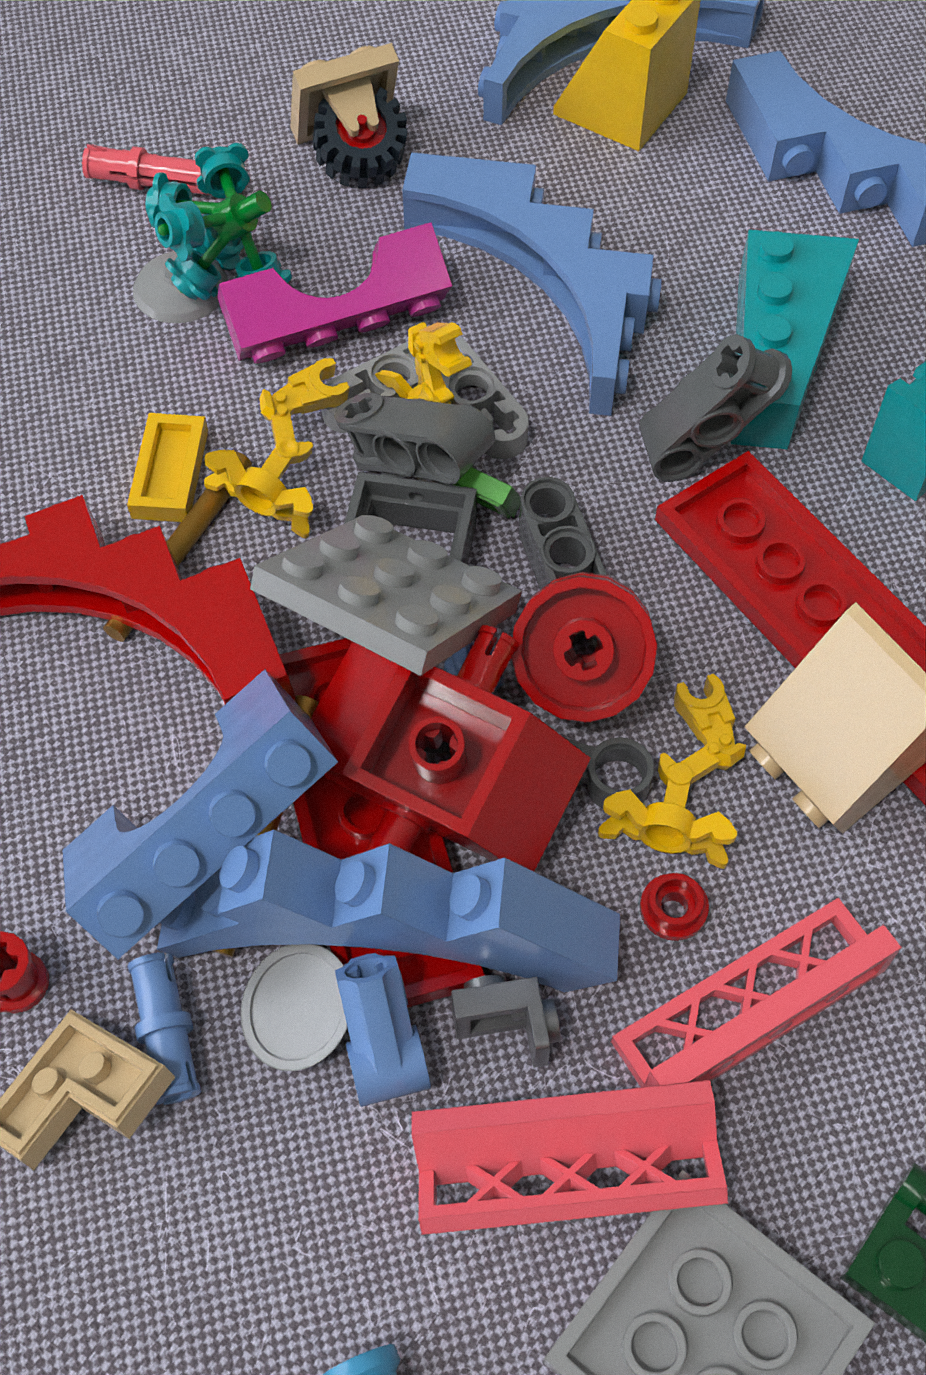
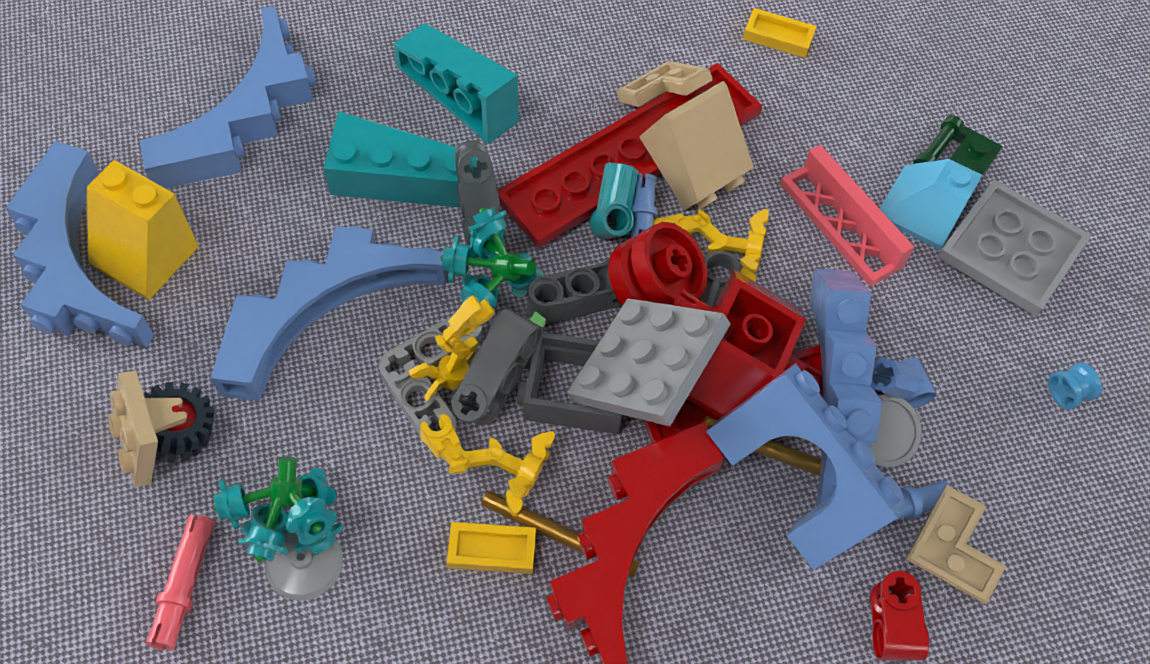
camera: 95 degrees left, 0 degrees up
dark pink arch [217,222,452,364] -> none
coral fence [411,1080,728,1235] -> none
flat silver bracket [451,975,560,1068] -> none
red plate [640,873,709,941] -> none
none -> teal plant [440,206,544,310]
none -> teal piece [590,163,639,240]
none -> medium blue pin [631,173,658,238]
none -> medium azure slope [879,159,982,250]

